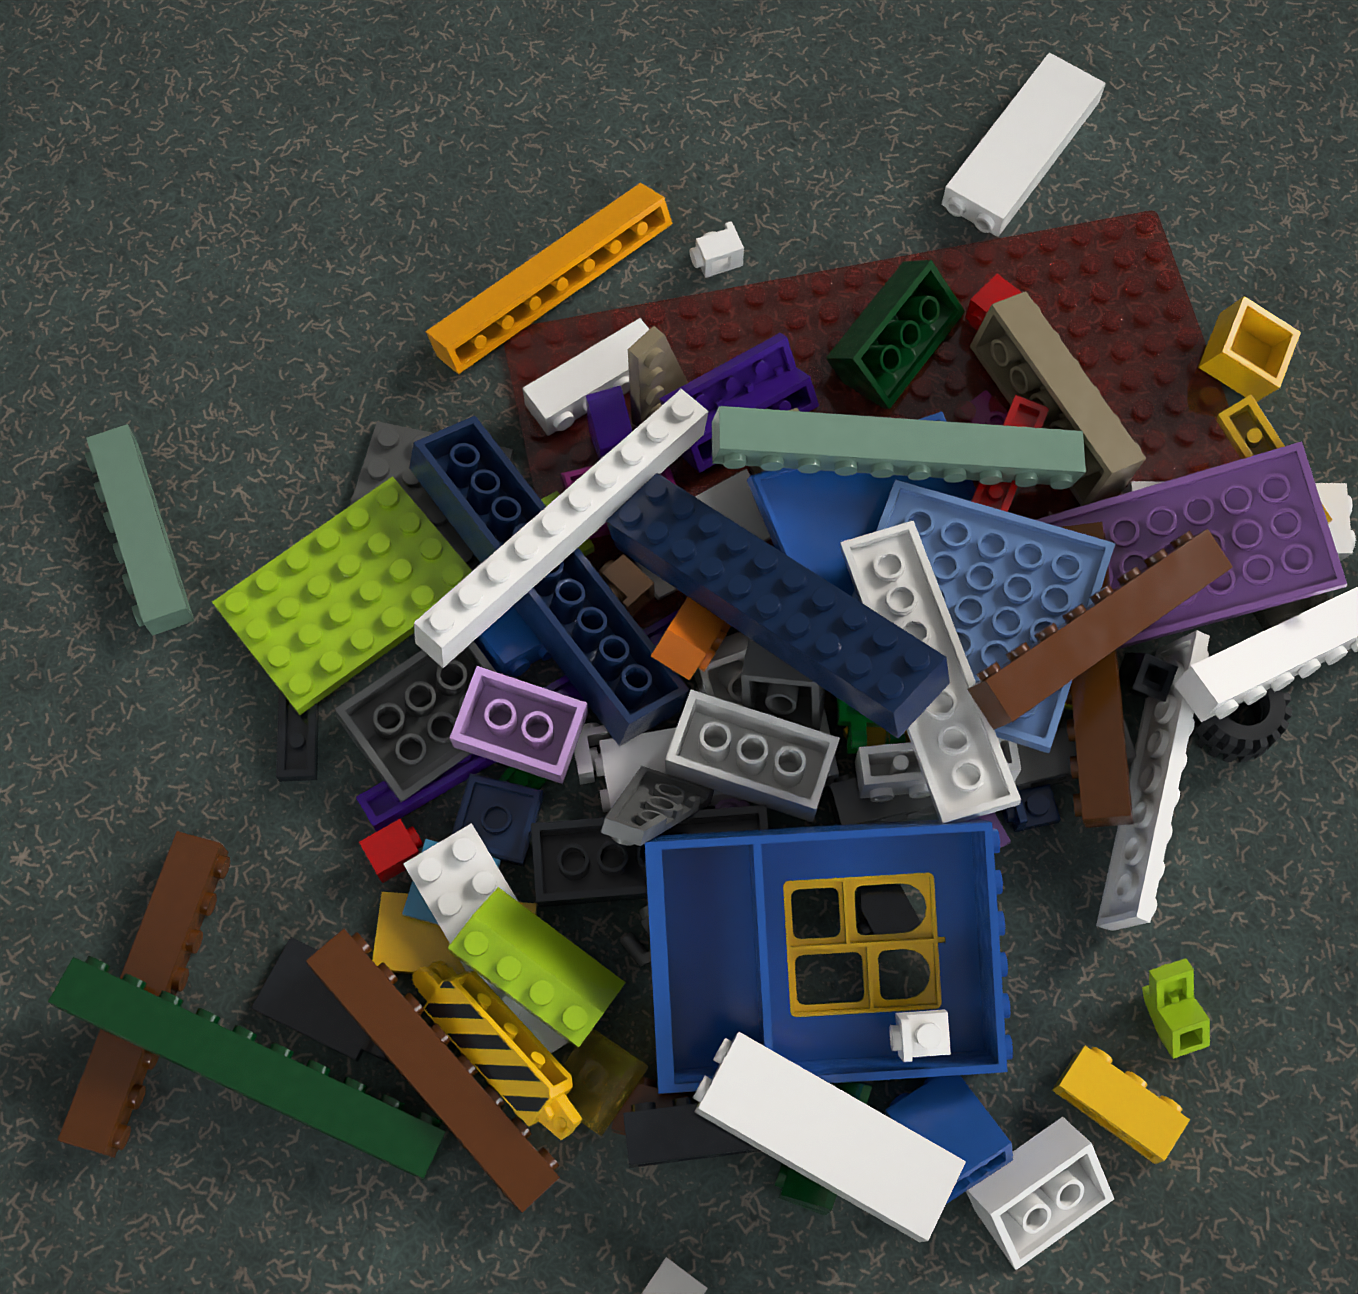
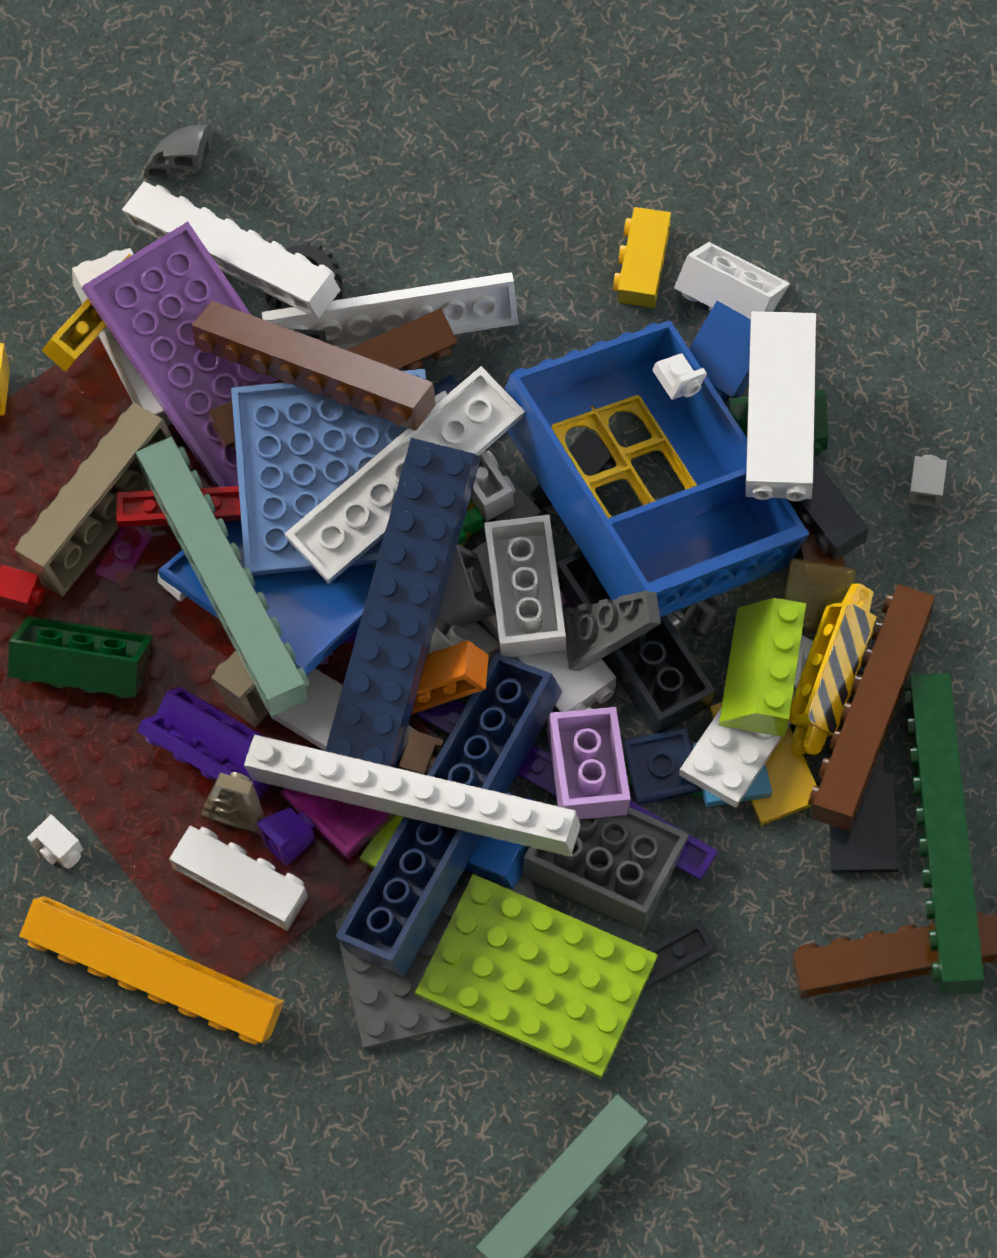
camera: 110 degrees left, 0 degrees up
red brick [359,819,424,883] -> none
lime brick [1142,958,1210,1059] -> none

